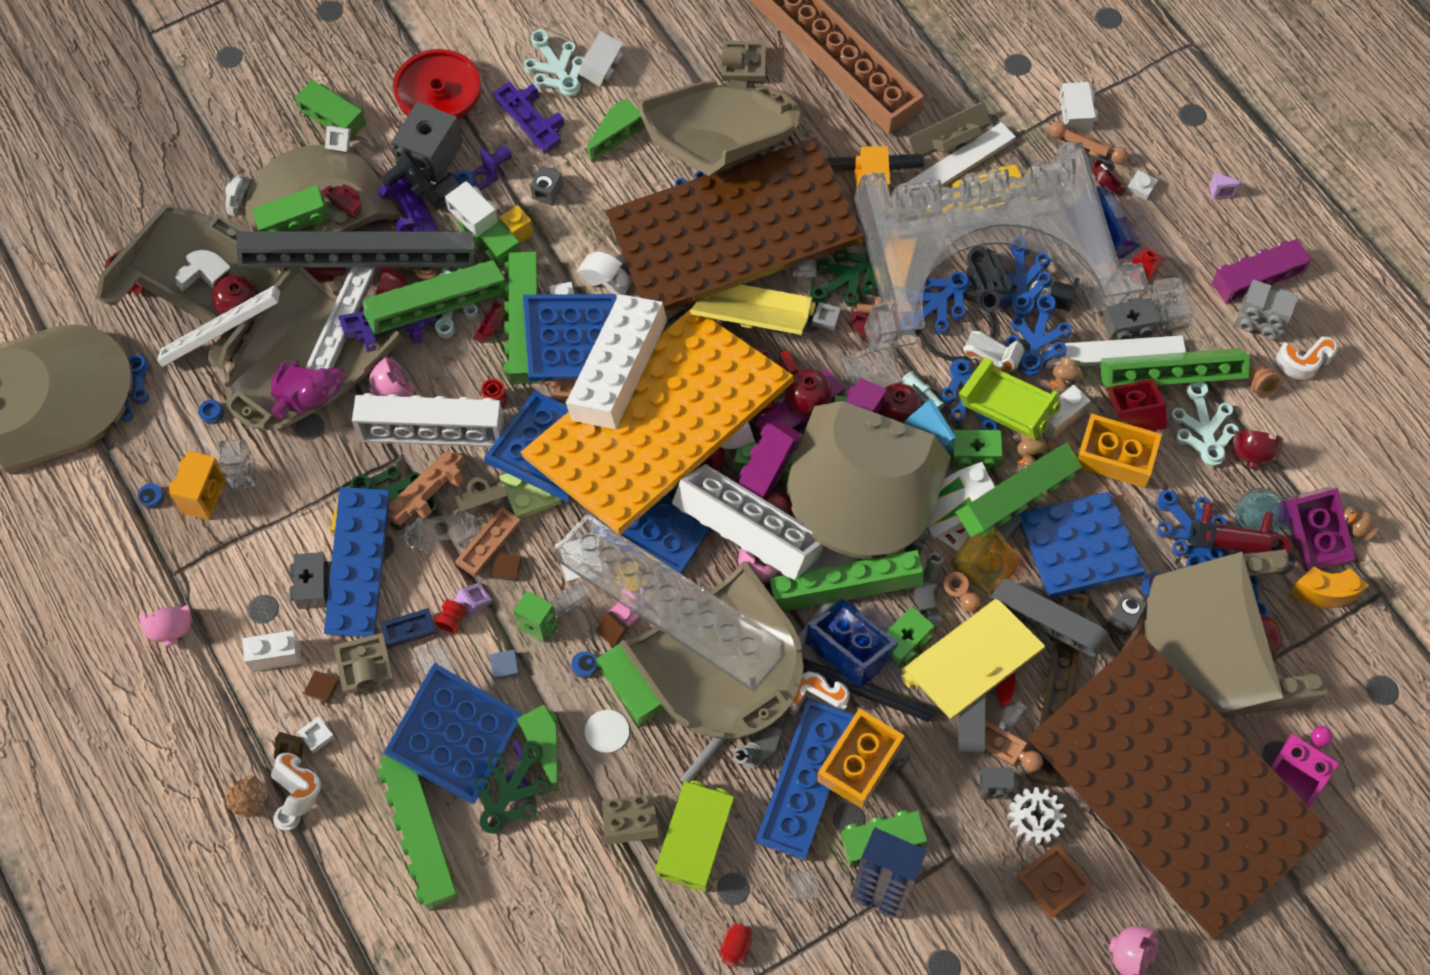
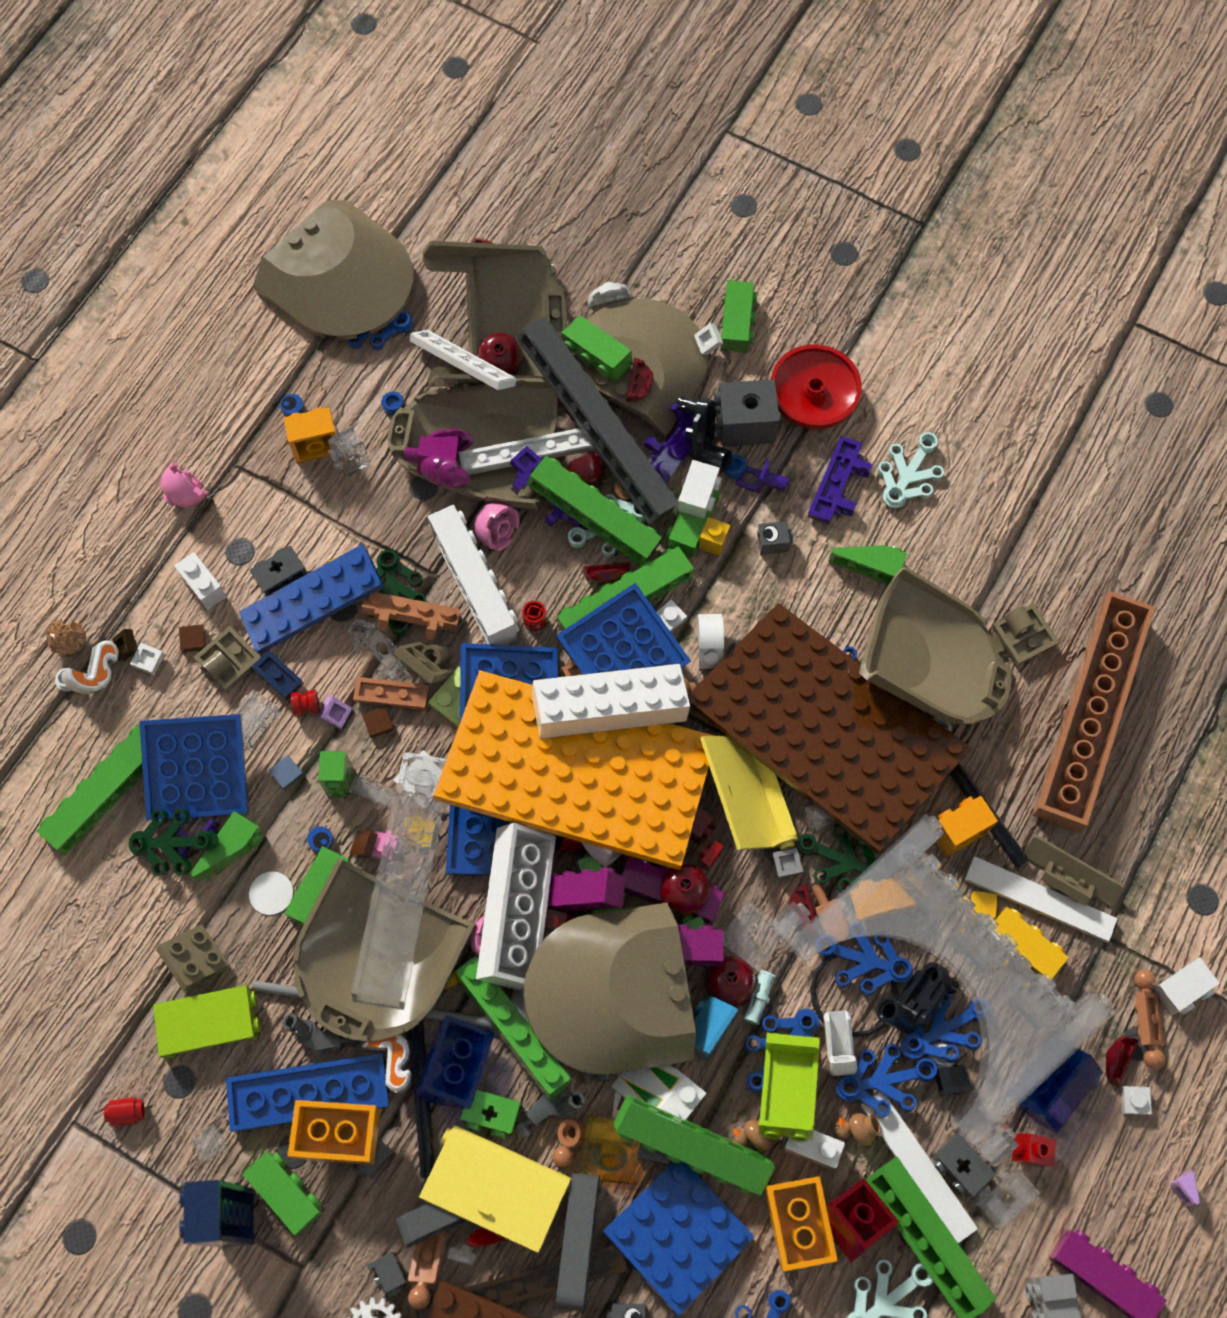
camera: 60 degrees right, 5 degrees up
white brick [175,250,231,291] -> none
white brick [577,31,623,86] -> none
bright green brick [951,430,1002,469] -> none

